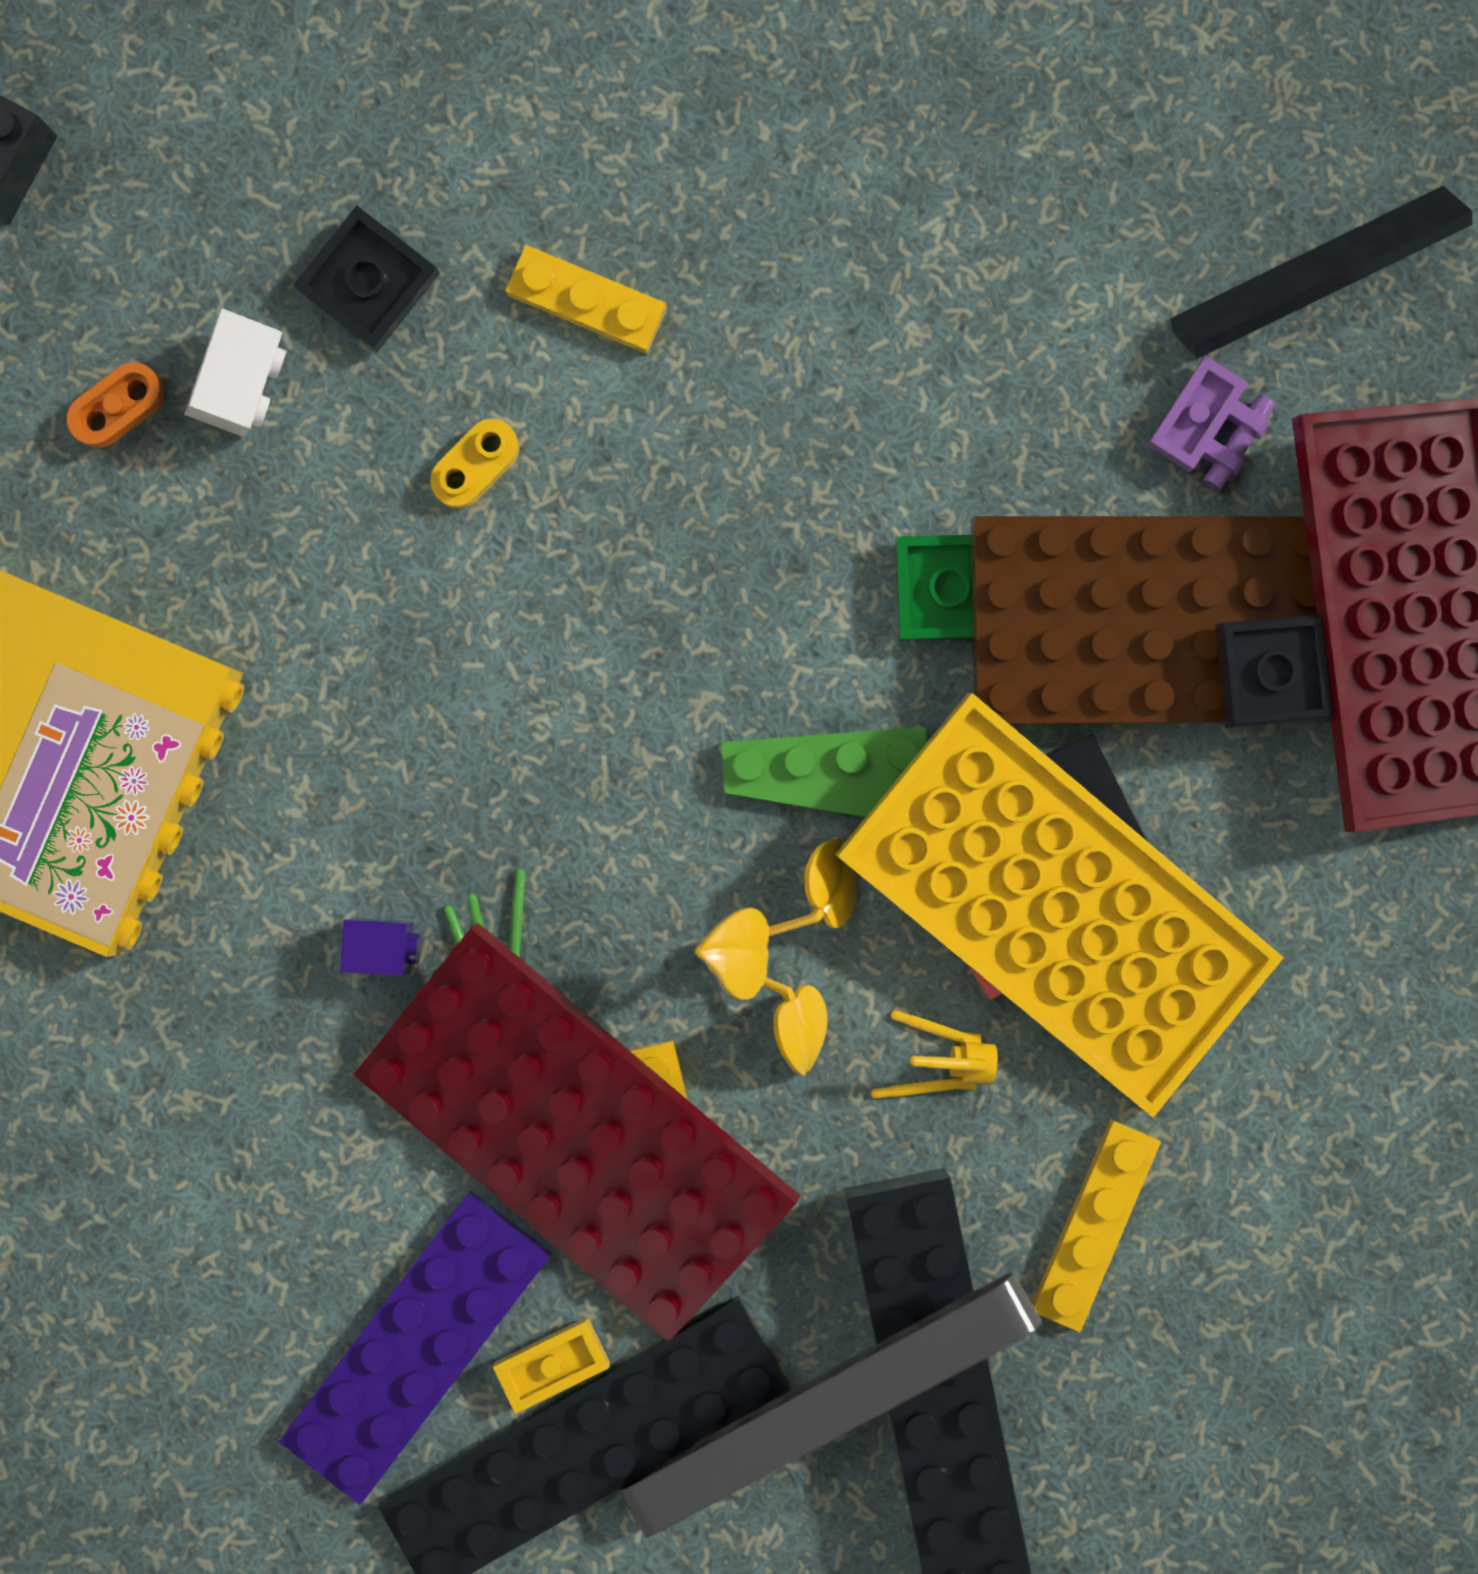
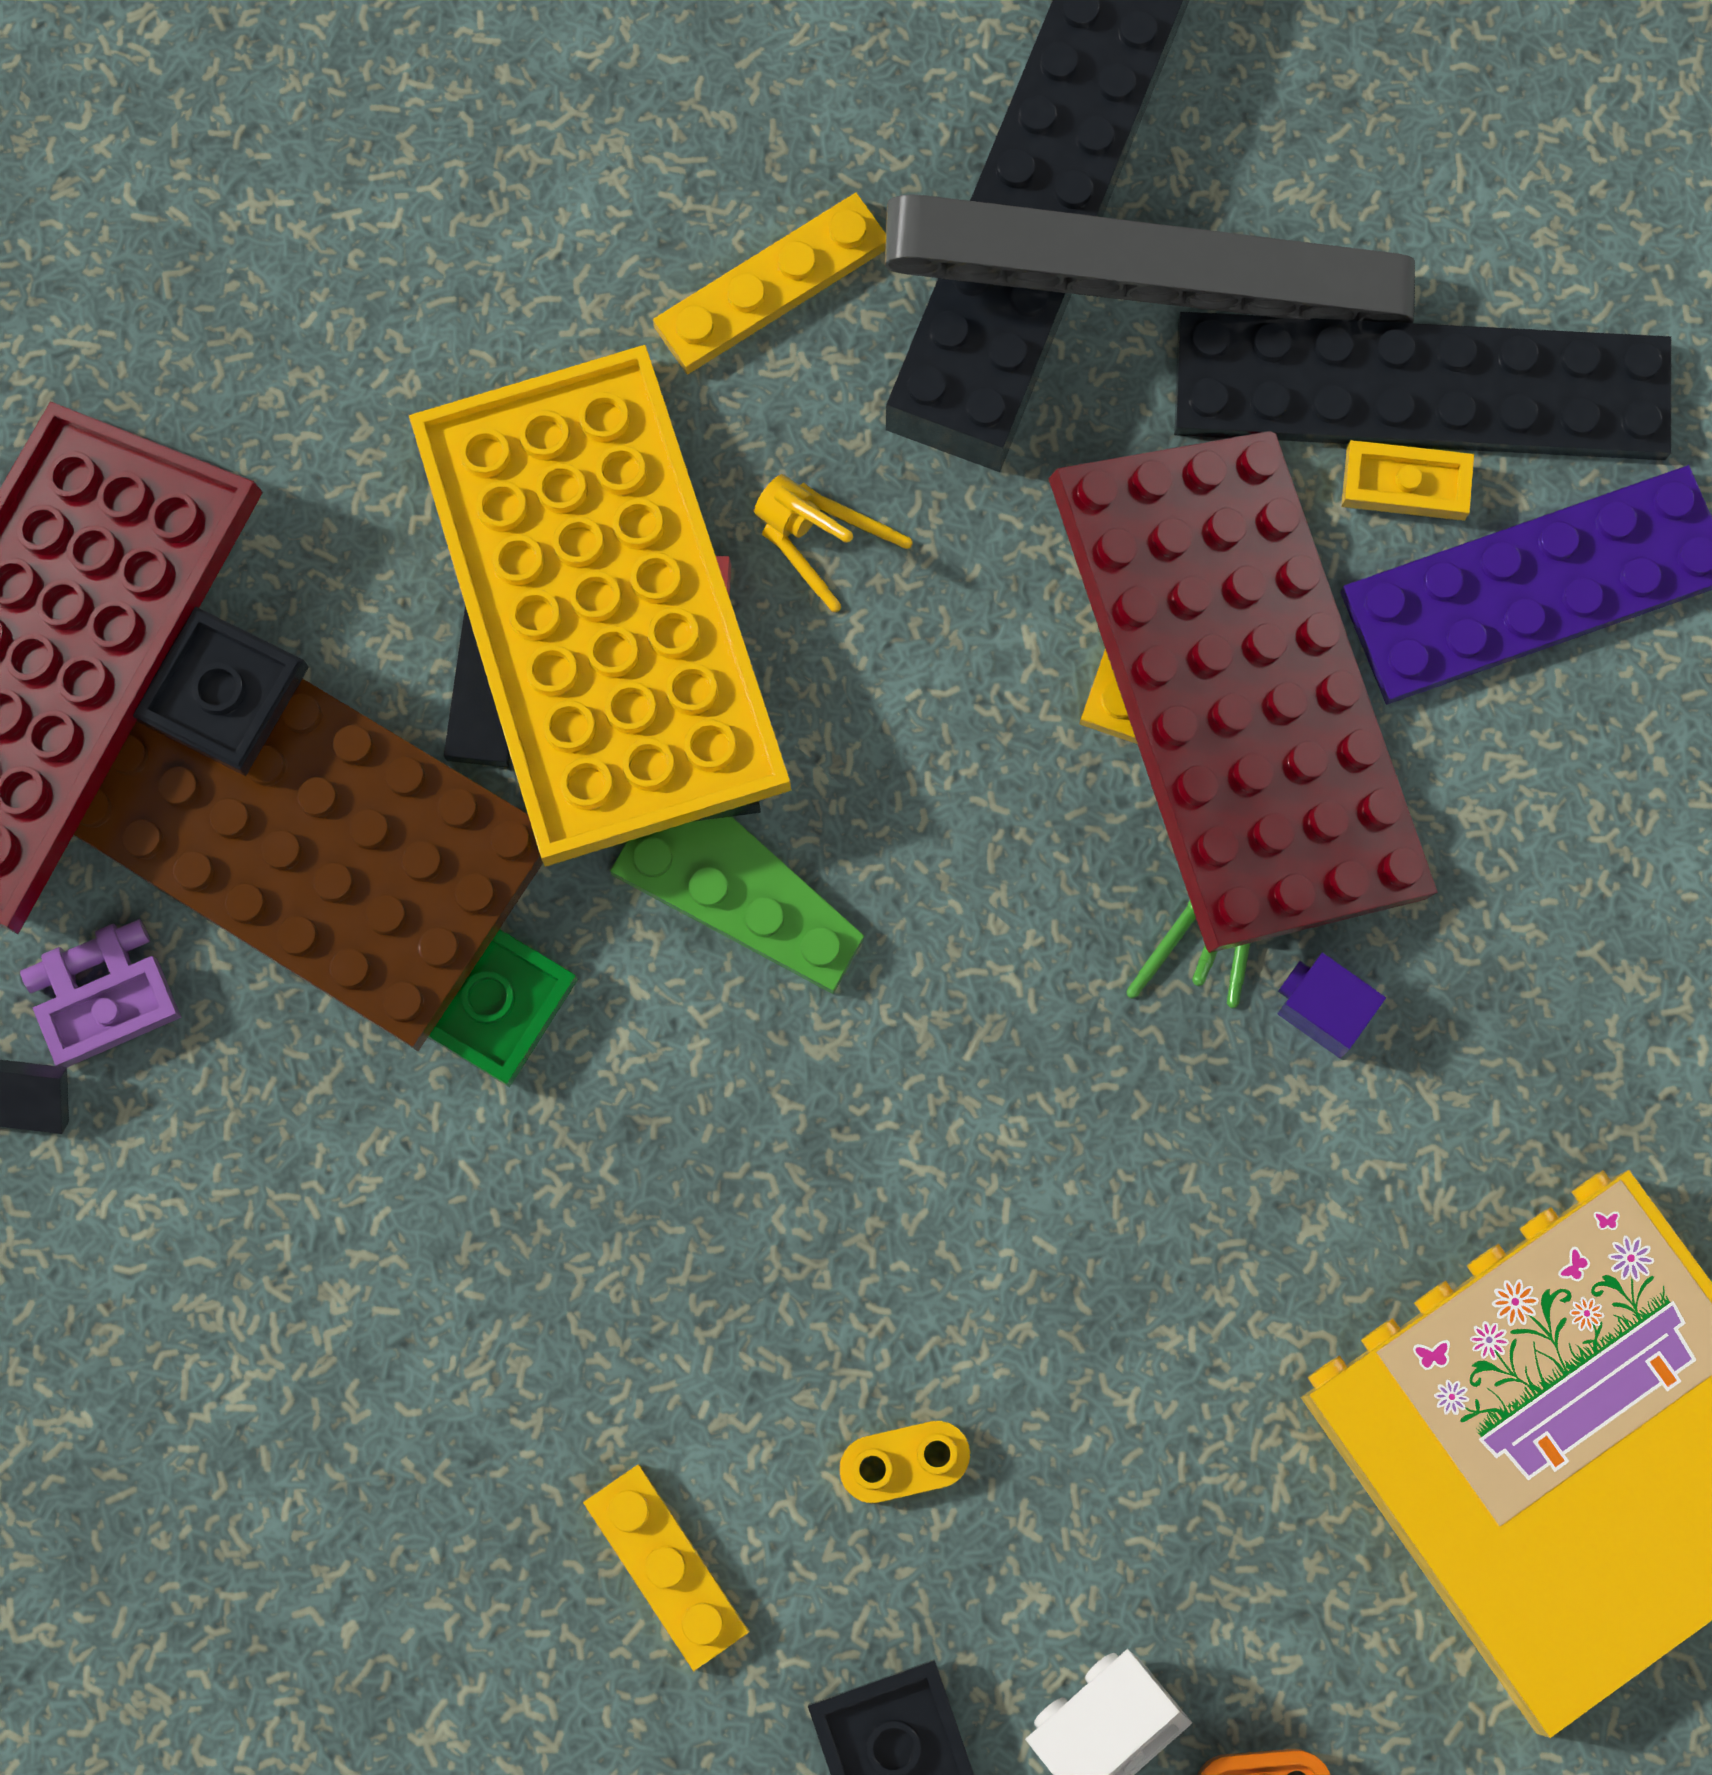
camera: 145 degrees left, 10 degrees down
yellow plant [694,837,858,1076] -> none

